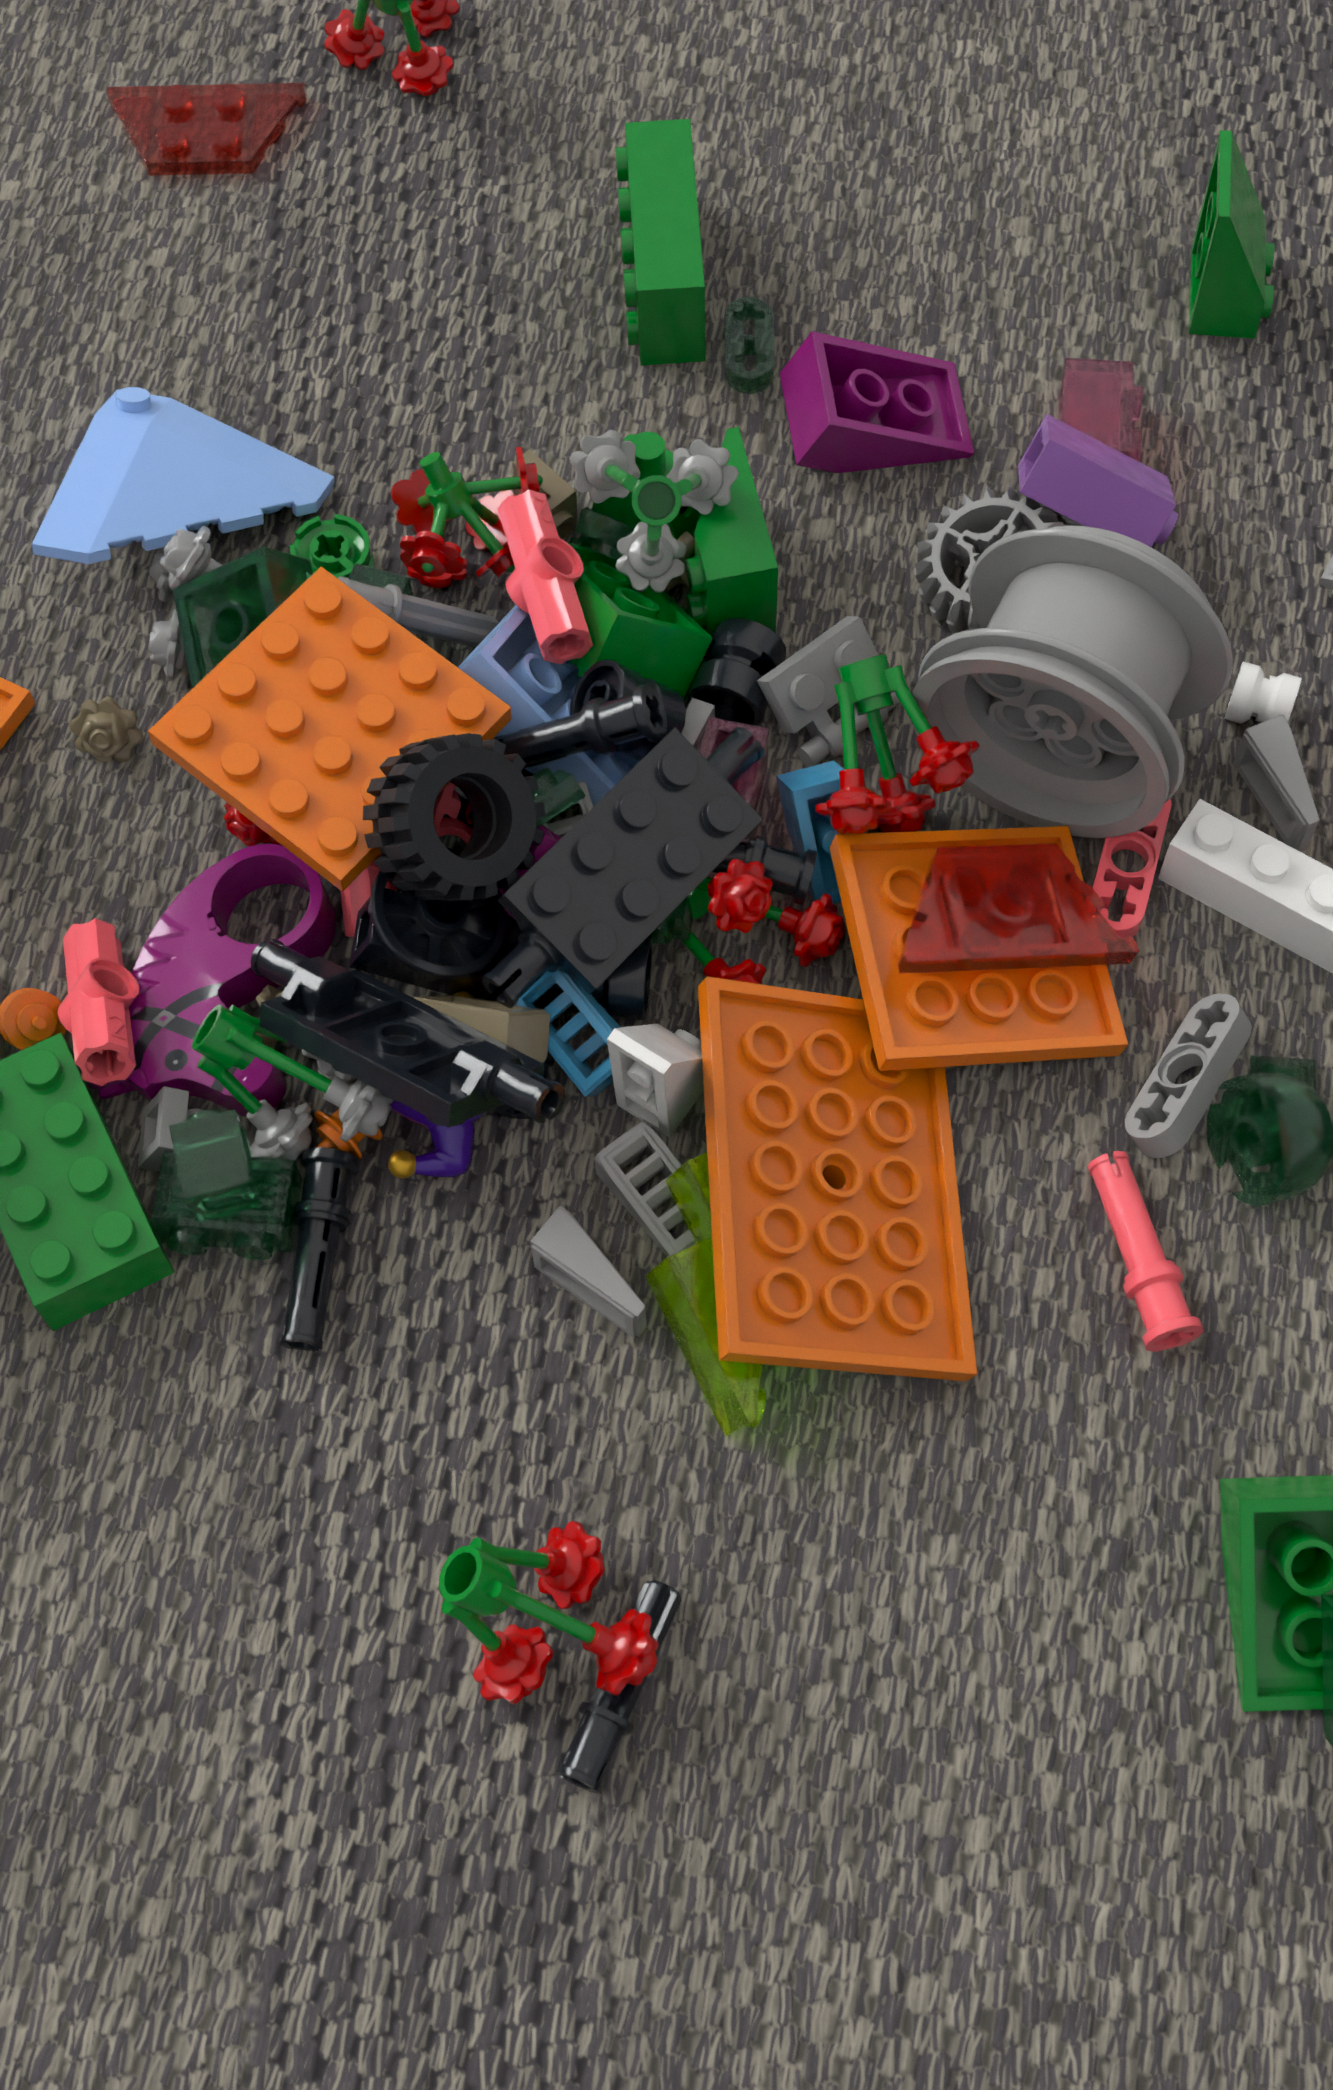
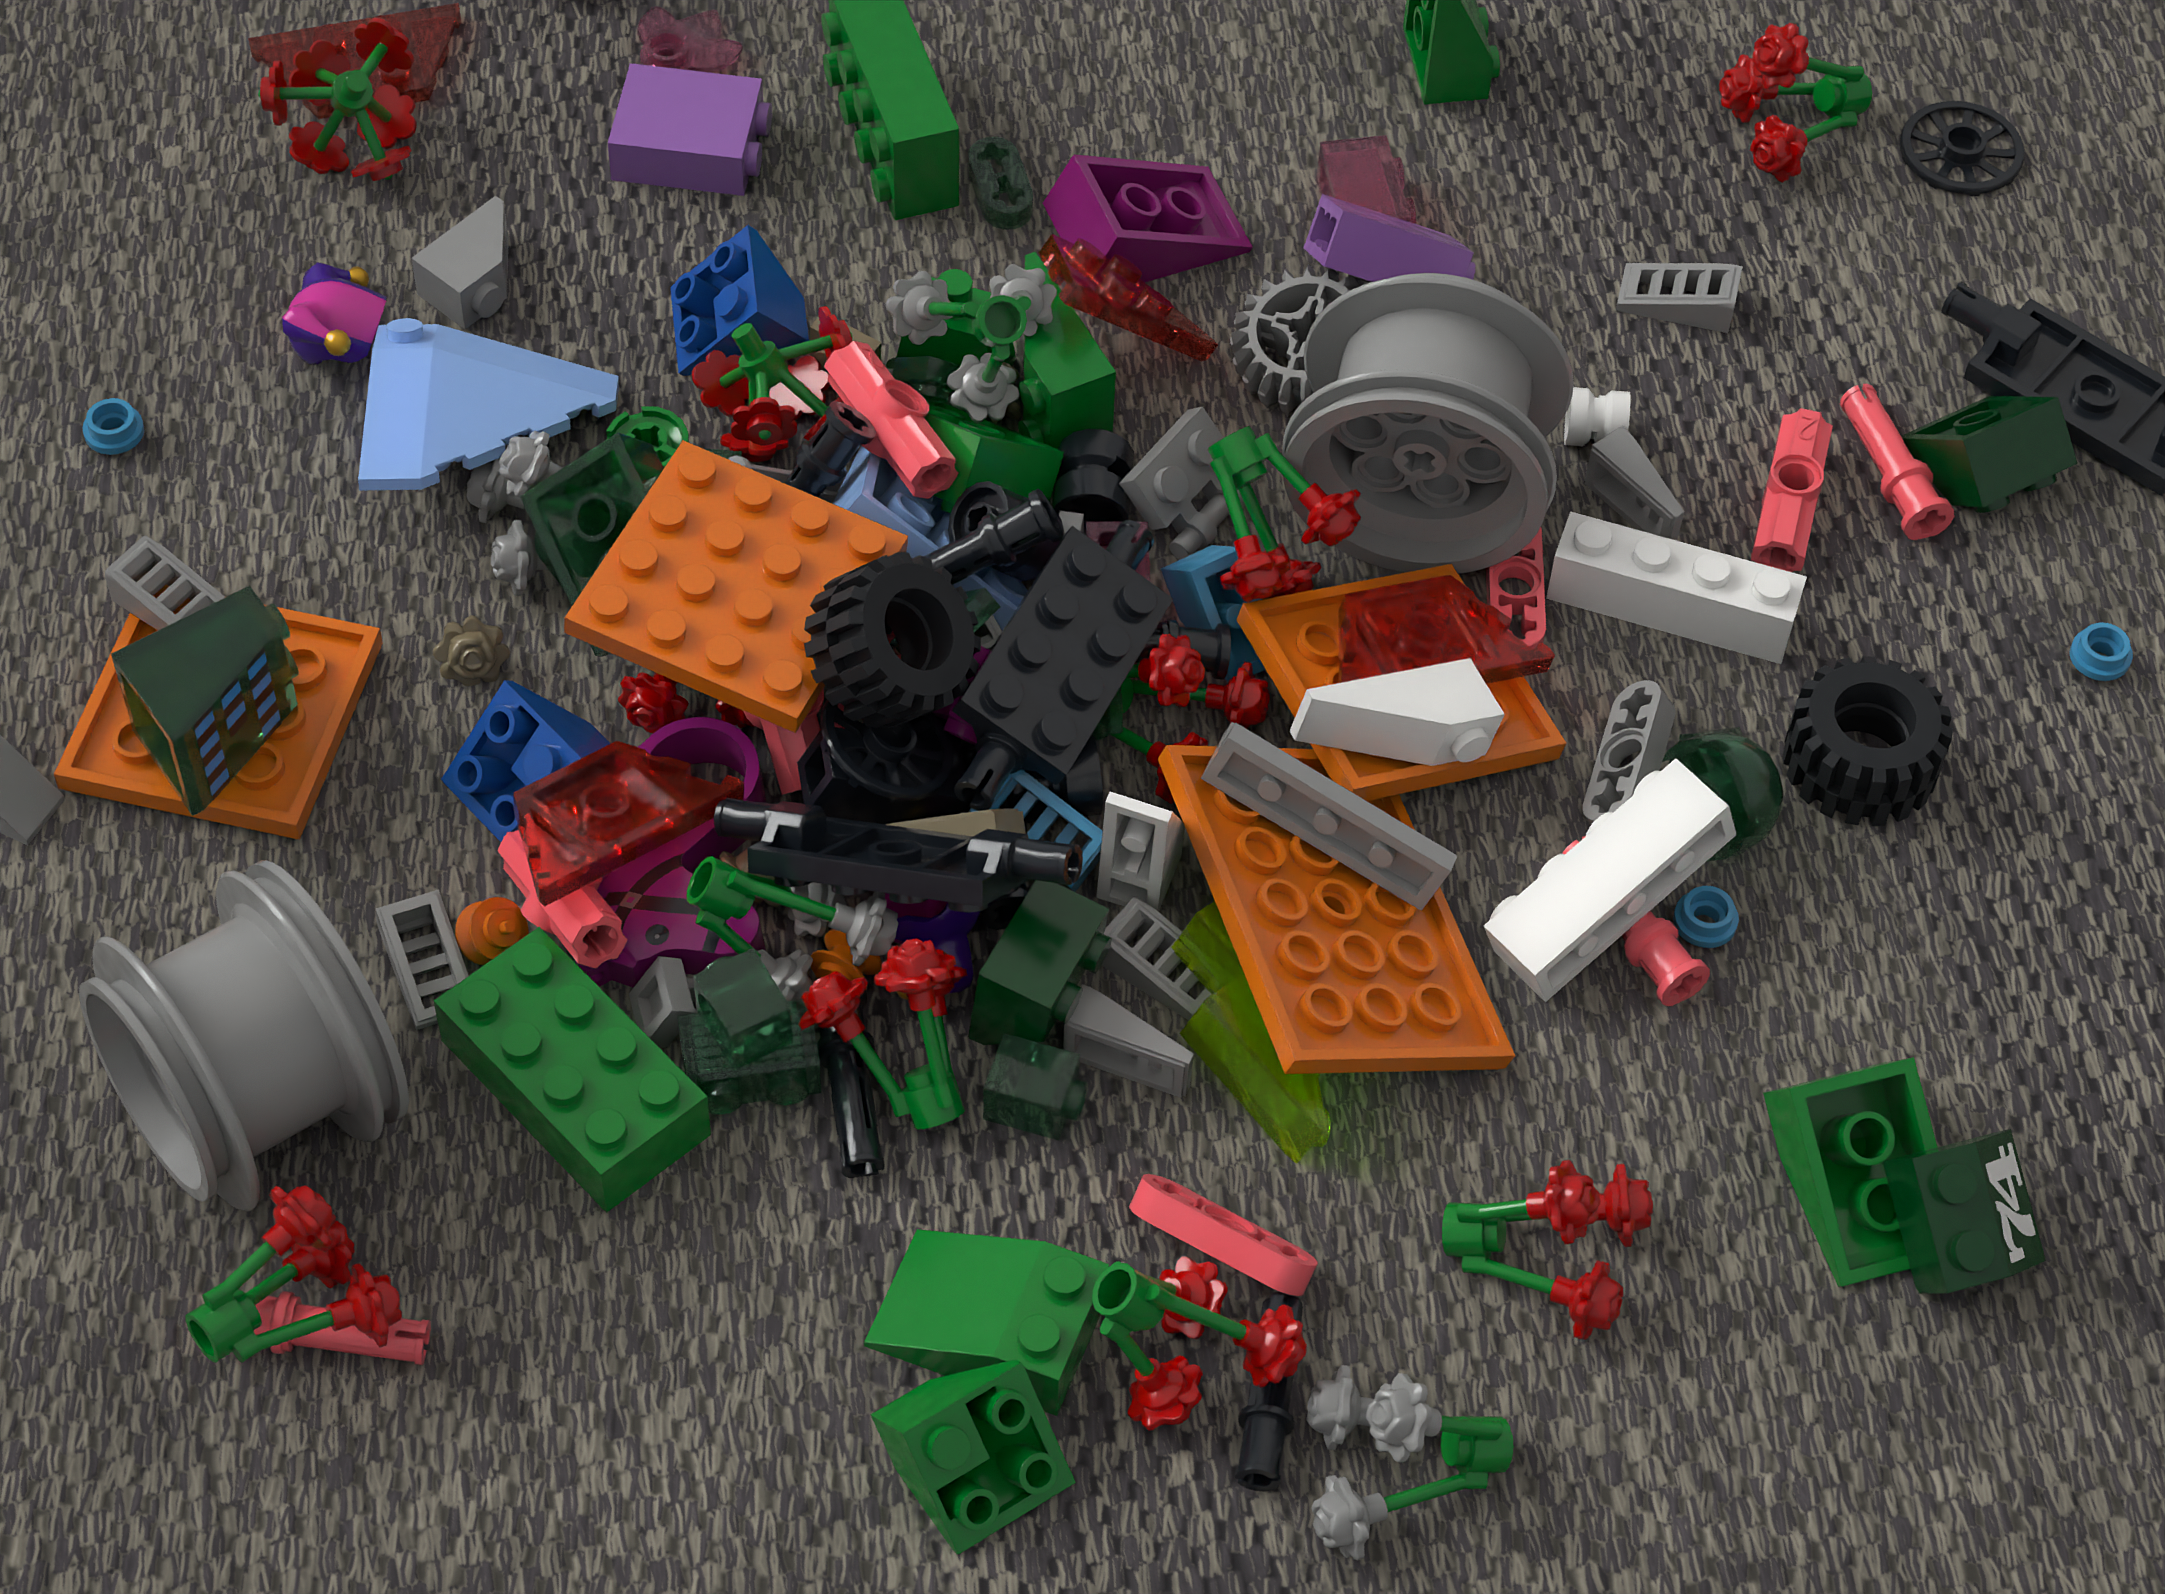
camera: 20 degrees left, 10 degrees down
none -> red plant [258,18,417,181]
none -> piece [282,262,387,365]
none -> light grey slope [411,196,509,329]
none -> blue slope [441,680,626,842]
none -> clear red wing [513,741,744,906]
none -> medium lavender brick [608,63,772,196]
none -> clear pink plate [637,6,743,73]
none -> blue slope [670,225,809,376]
none -> black pin [784,401,876,497]
none -> plant [798,938,968,1129]
none -> green slope [864,1229,1109,1416]
none -> green slope [871,1359,1076,1555]
none -> dark green slope [968,880,1112,1045]
none -> clear green brick [983,1033,1088,1140]
none -> clear red wing [1038,234,1218,362]
none -> coral beam [1129,1174,1318,1296]
none -> light grey fence [1201,722,1457,911]
none -> white slope [1290,658,1505,766]
none -> light grey plant [1306,1365,1513,1560]
none -> red plant [1442,1160,1653,1340]
none -> white brick [1484,758,1737,1002]
none -> dark azure plate [1673,886,1739,948]

